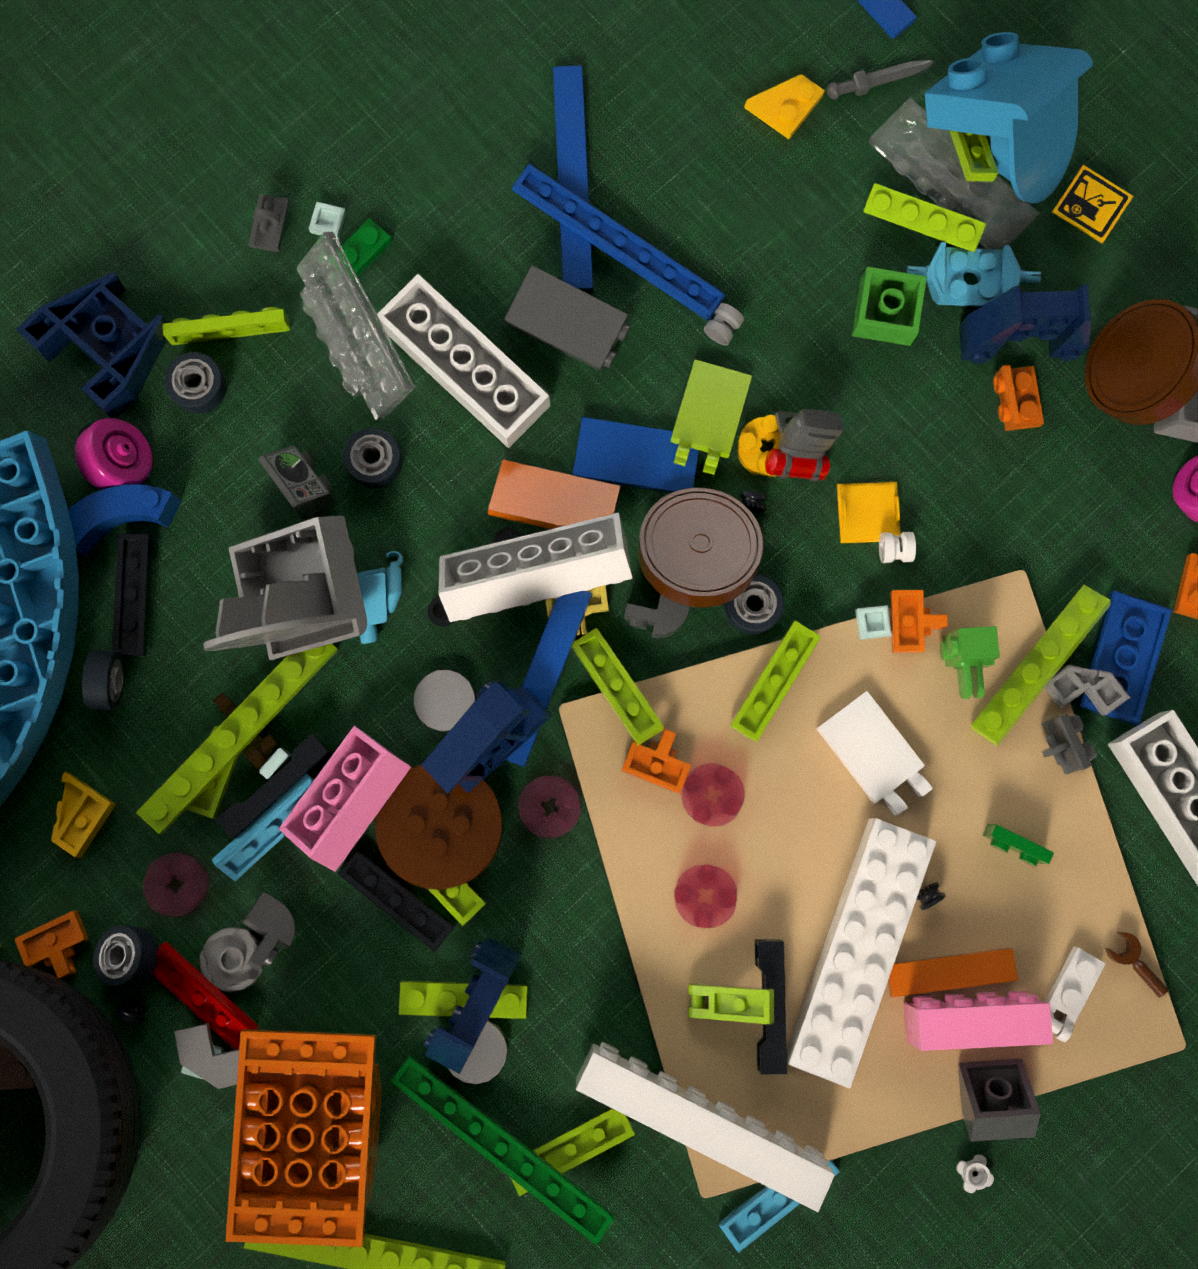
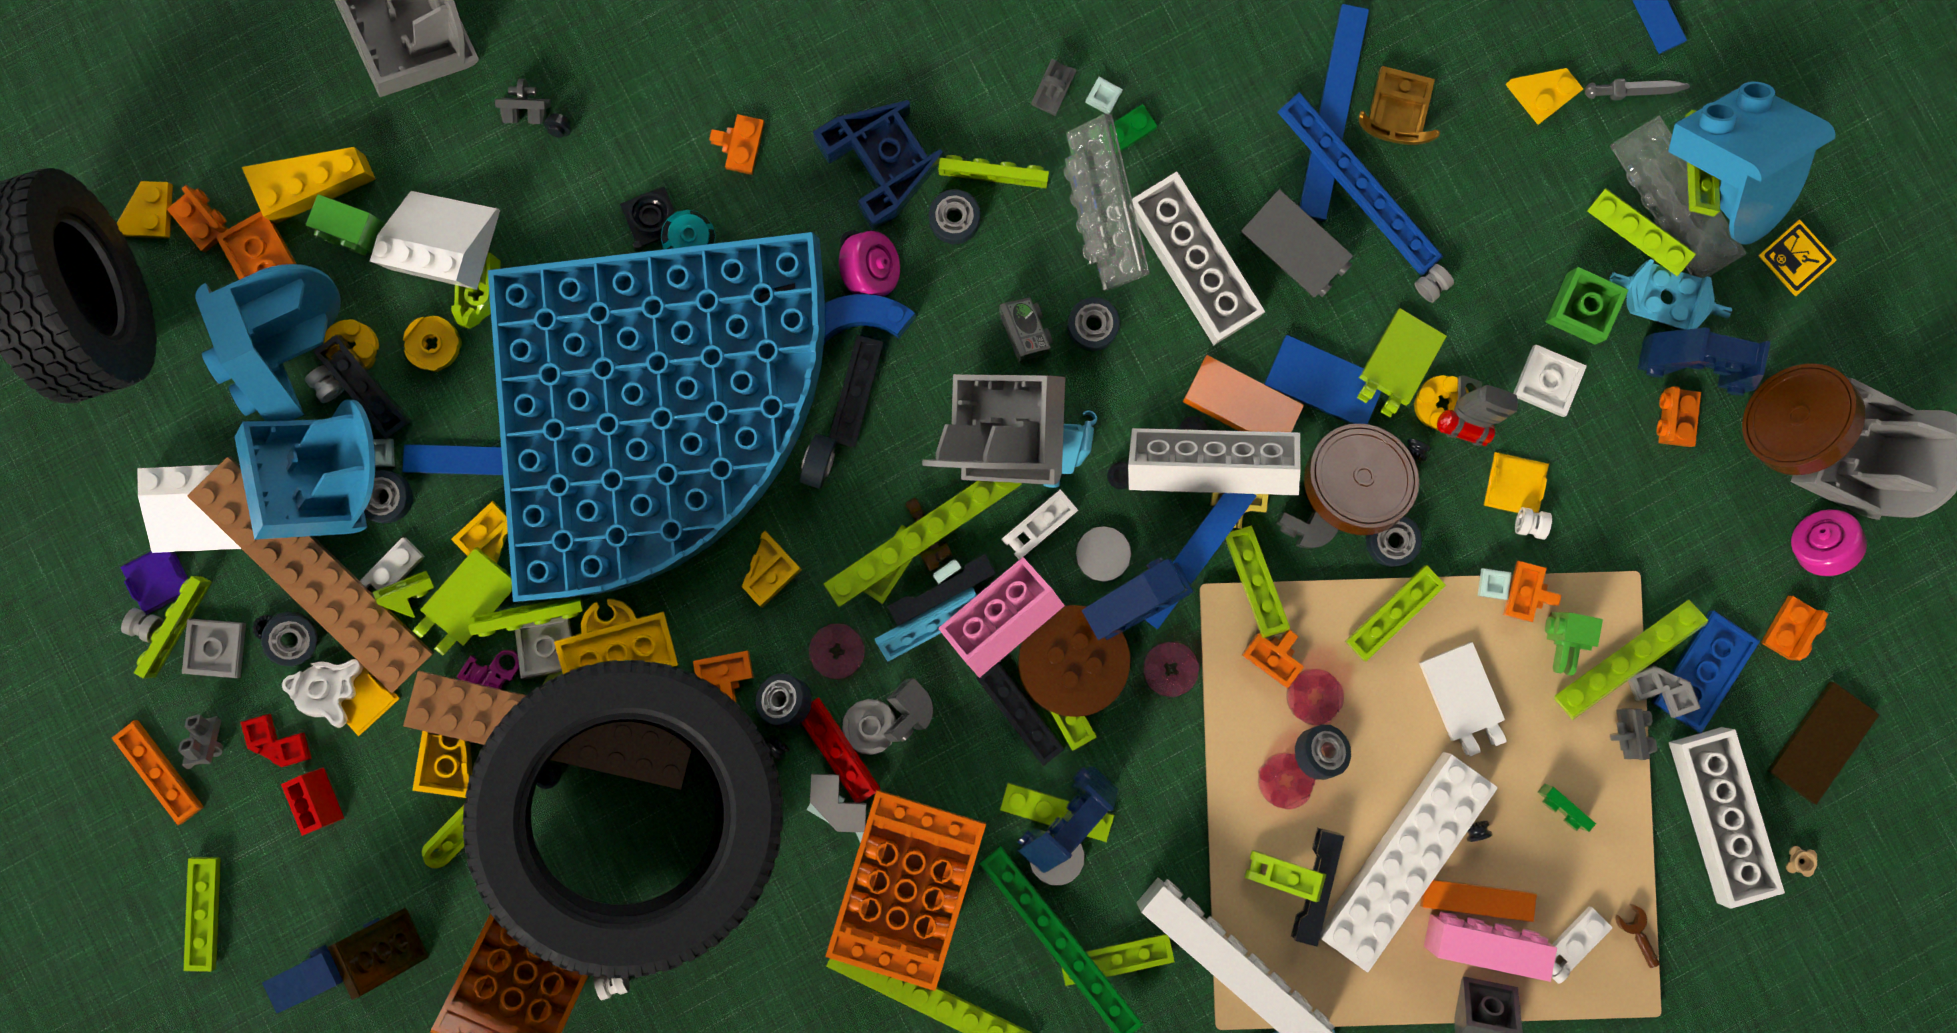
camera: 20 degrees right, 5 degrees up
none -> white plate [1002,489,1078,560]
none -> wheel [1295,724,1351,780]
none -> pearl gold piece [1359,66,1440,145]
none -> white tile [1513,345,1587,417]

